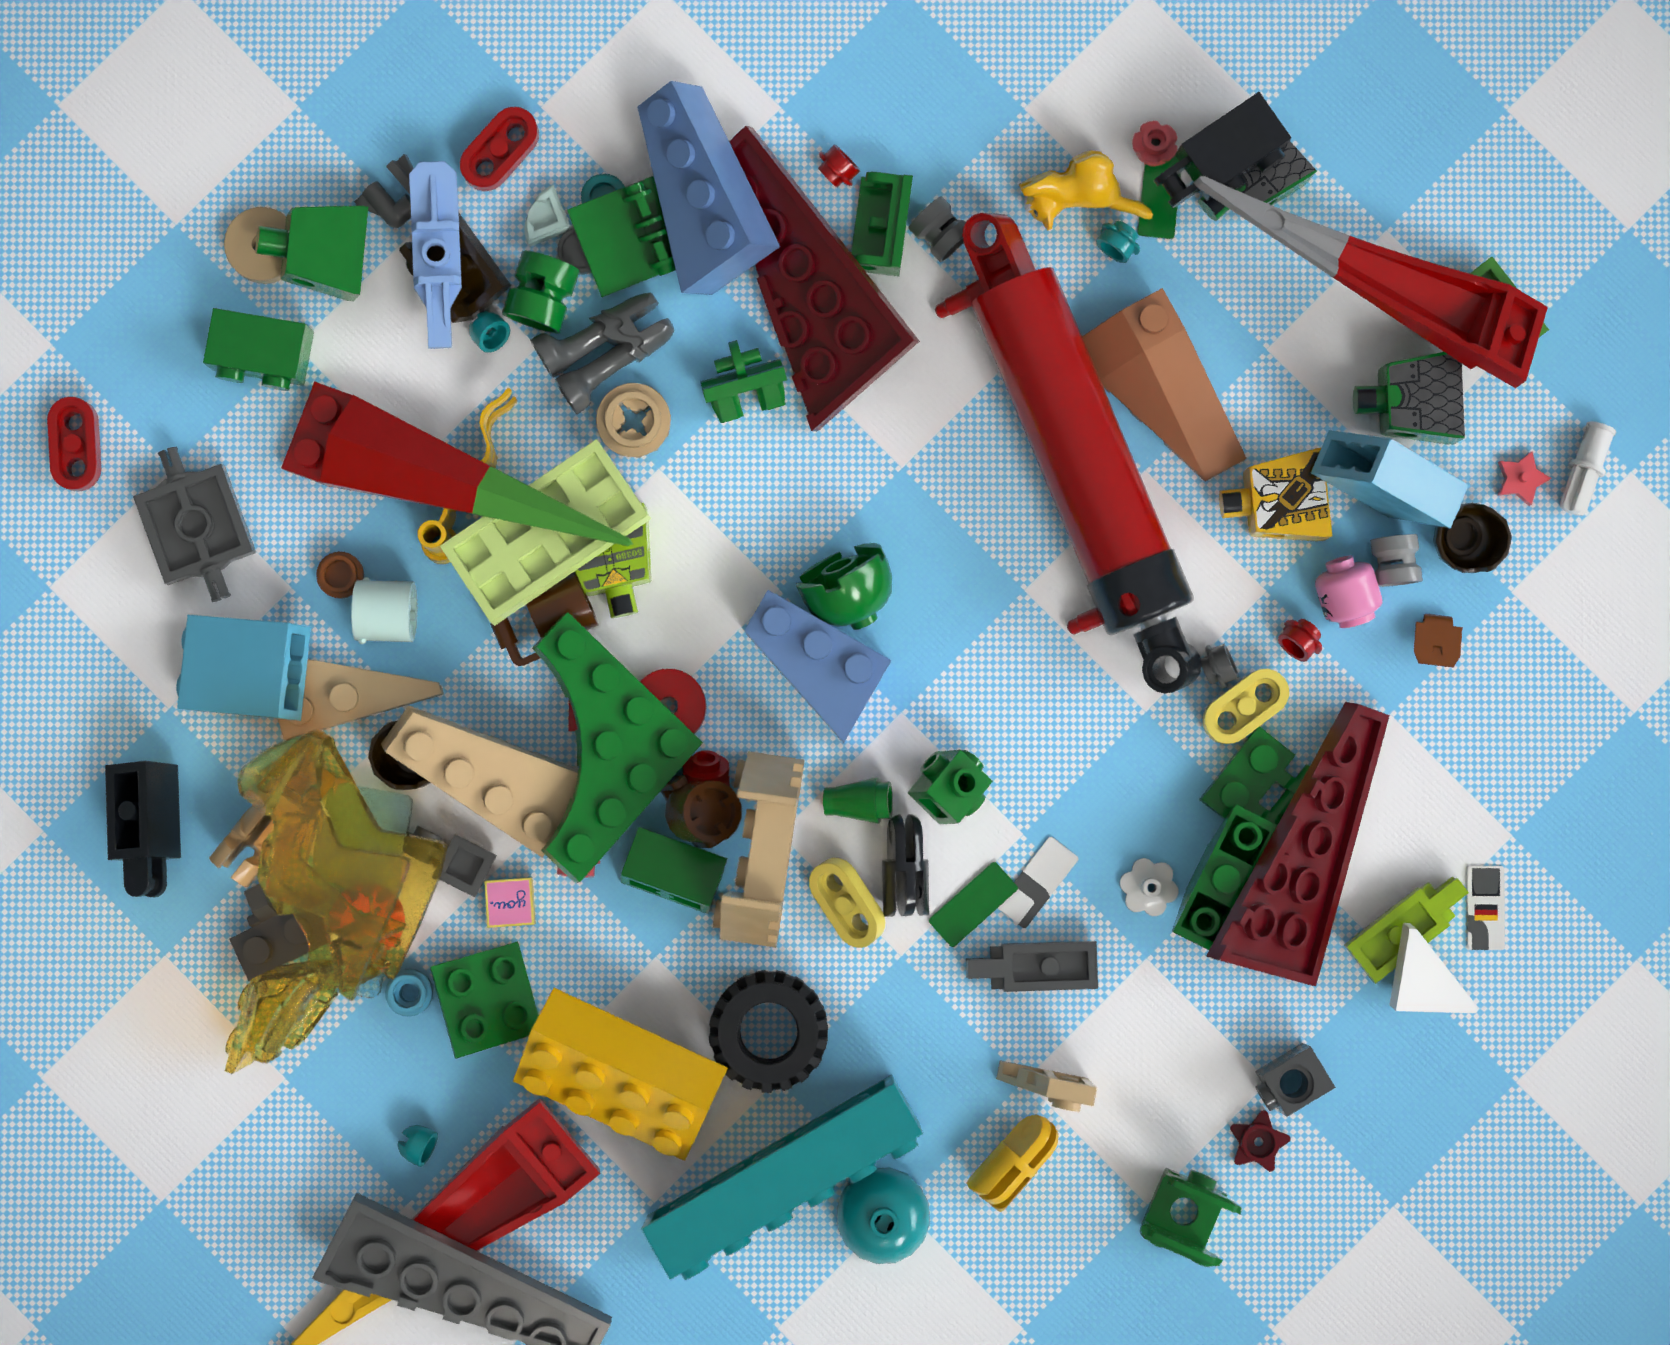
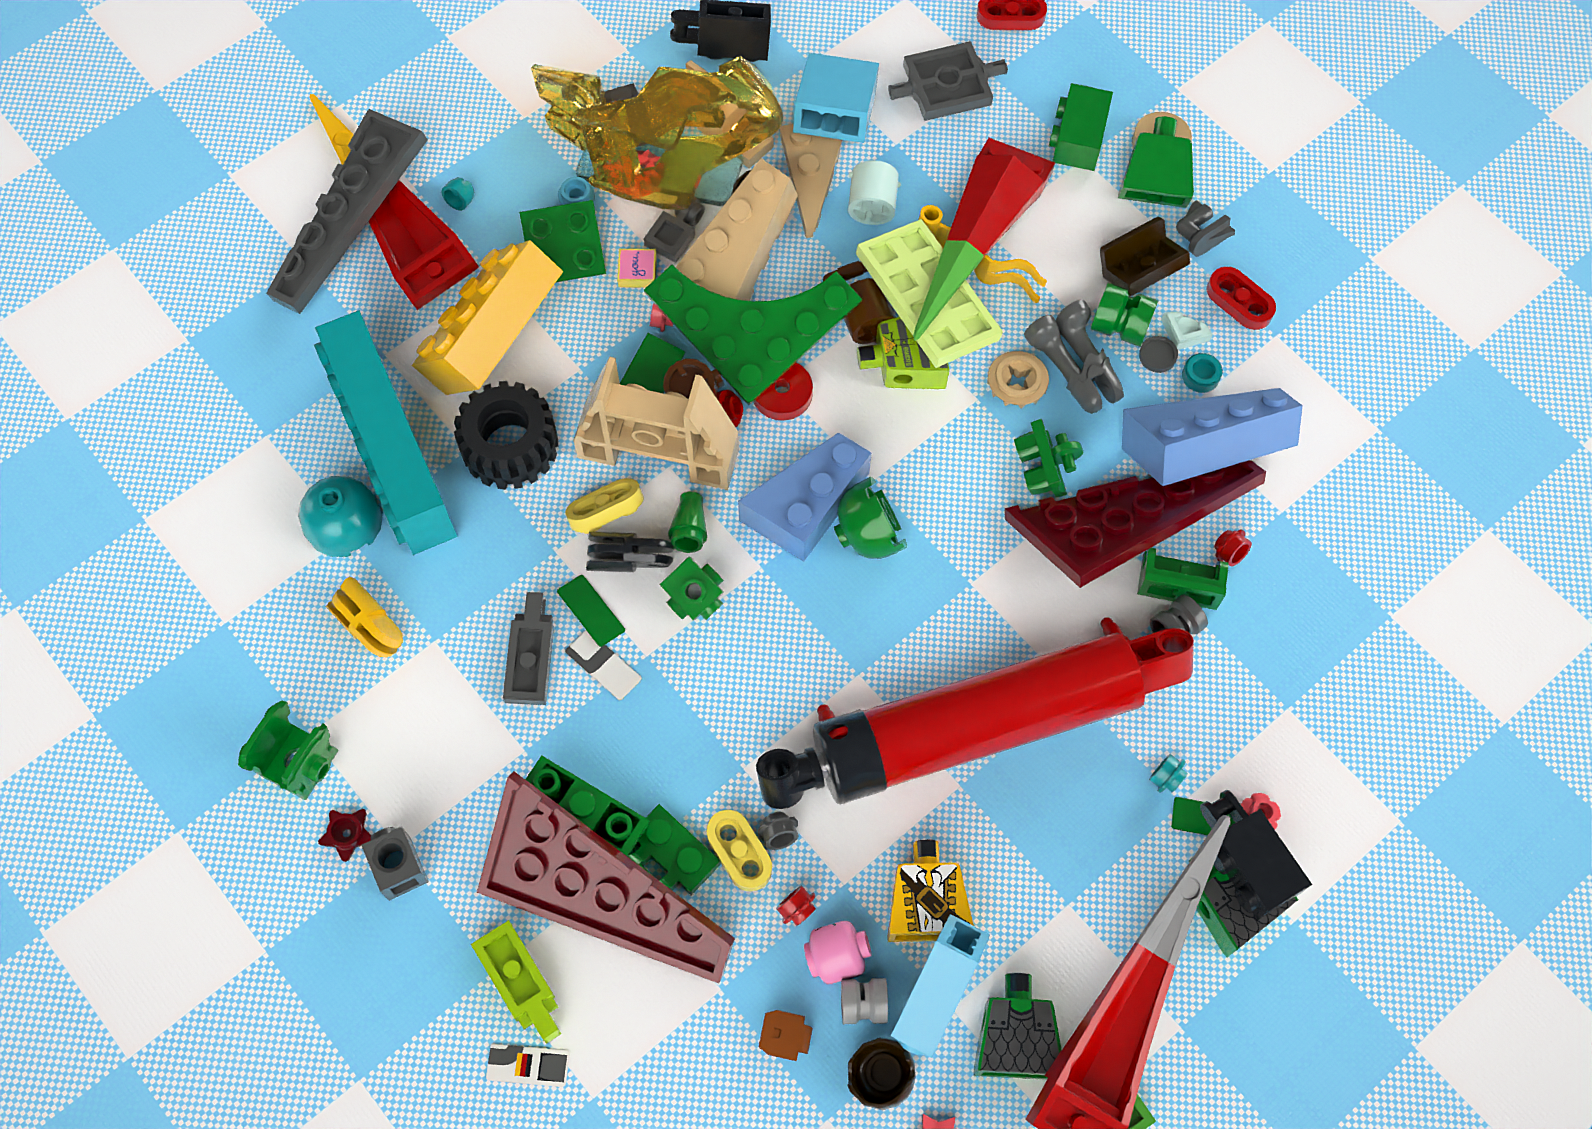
camera: 95 degrees right, 20 degrees down
dark orange plate [316,552,364,599] -> none
light blue piece [409,161,462,349] -> none
teal hinge [469,311,510,353] -> none
green hinge [567,176,676,297] -> none
tan wing [996,1060,1097,1112] -> none
yellow animal [1019,150,1153,230] -> none
nougat wedge [1082,288,1247,481] -> none
white plant [1120,858,1179,916] -> none
white tile [1390,923,1478,1013] -> none

